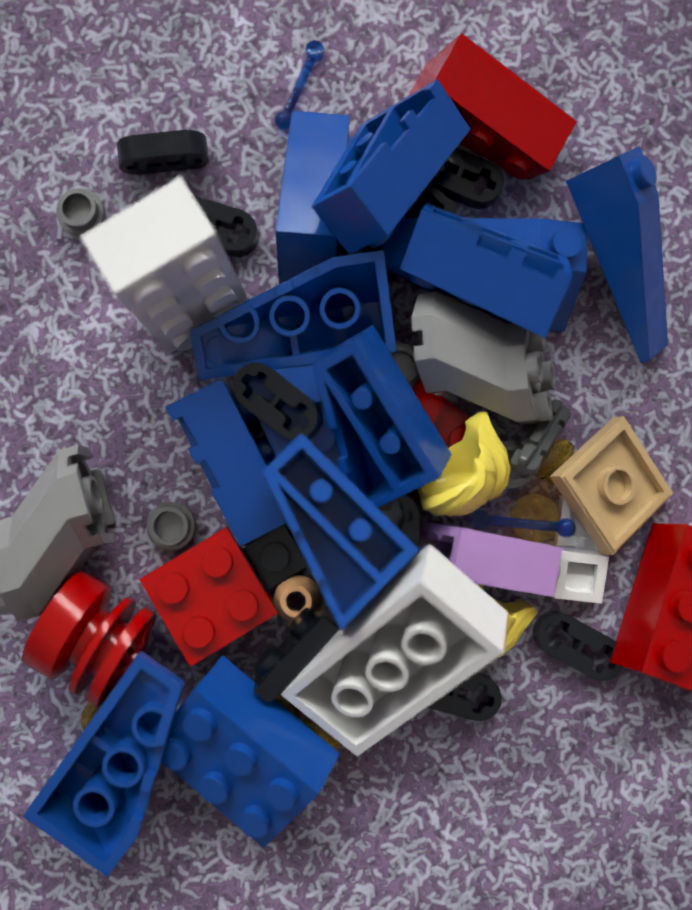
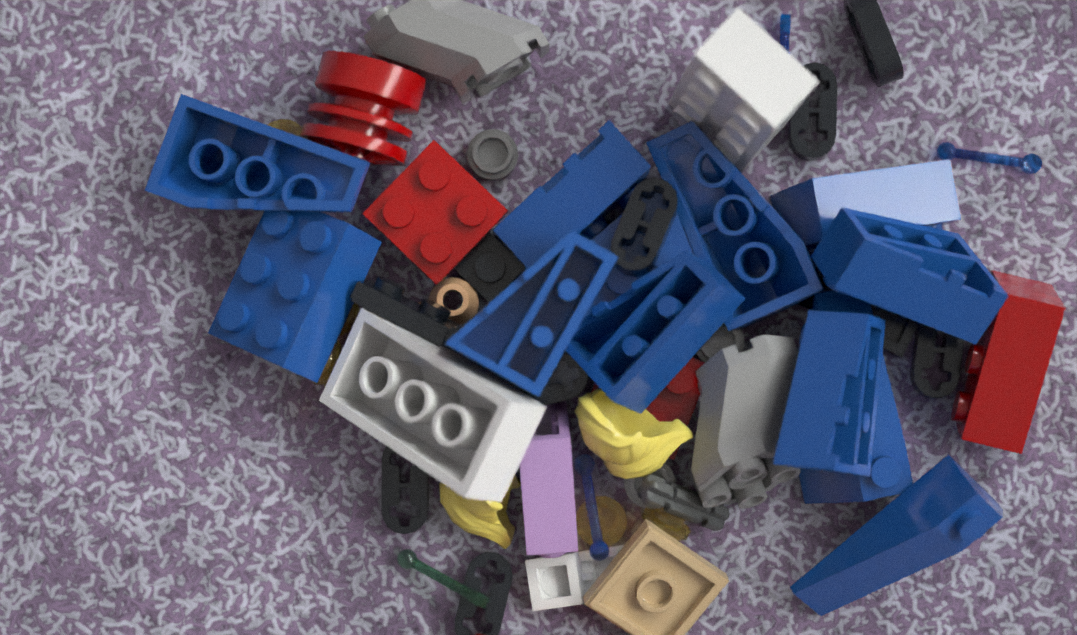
camera: 75 degrees right, 0 degrees up
none -> clear green hinge [397,549,490,608]

